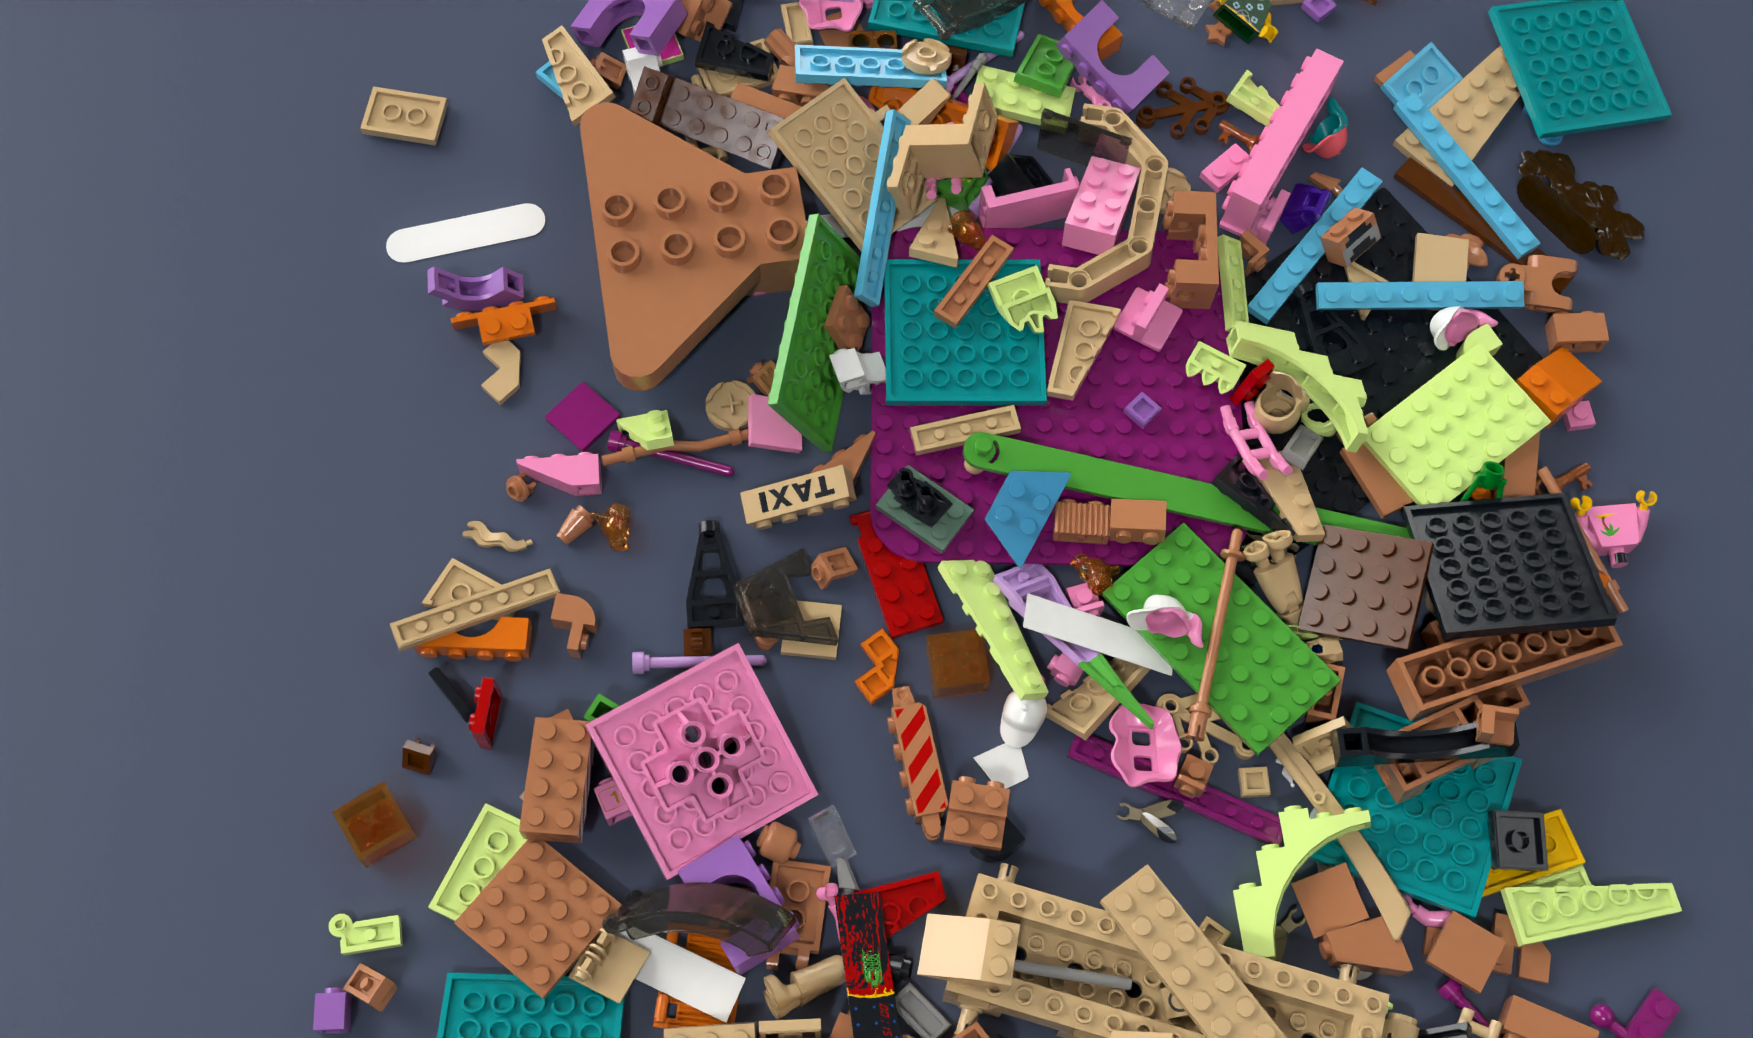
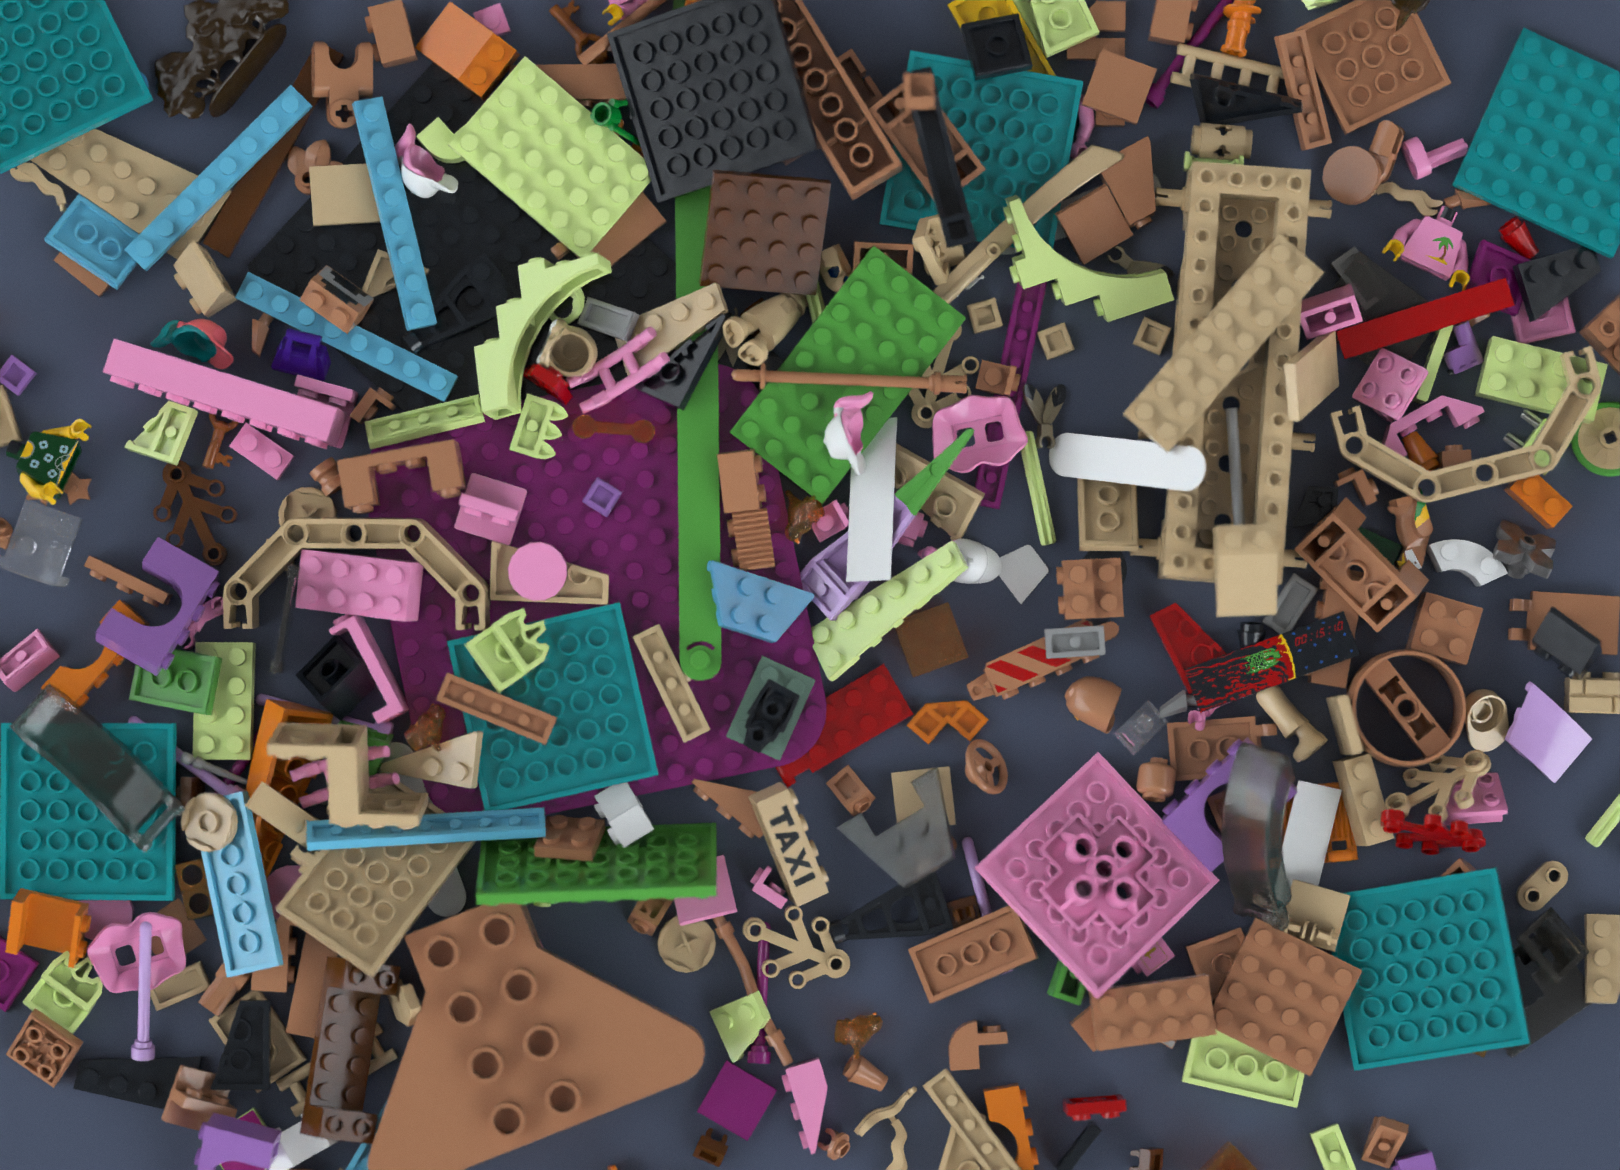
camera: 100 degrees left, 20 degrees up
none -> tan hair [10,162,67,212]
none -> nougat plate [84,556,173,607]
none -> tan slope [173,240,238,318]
none -> tan tile [387,978,421,1026]
none -> bright pink tile [508,542,567,601]
none -> clear orange bar [572,414,655,443]
none -> reddish brown tile [692,1128,729,1167]
none -> tan plant [742,905,850,989]
none -> bright pink bracket [750,865,788,909]
none -> tan hair [854,1086,917,1137]
none -> nougat plate [908,905,1039,1004]
none -> nougat piece [965,739,1008,795]
none -> yellowish green axle [1021,431,1056,546]
none -> tan tile [1037,322,1075,360]
none -> light grey plate [1044,625,1106,659]
none -> white sticker [1049,433,1206,491]
none -> nougat piece [1064,676,1122,734]
none -> tan tile [1077,478,1139,551]
none -> nougat plate [1185,927,1245,1000]

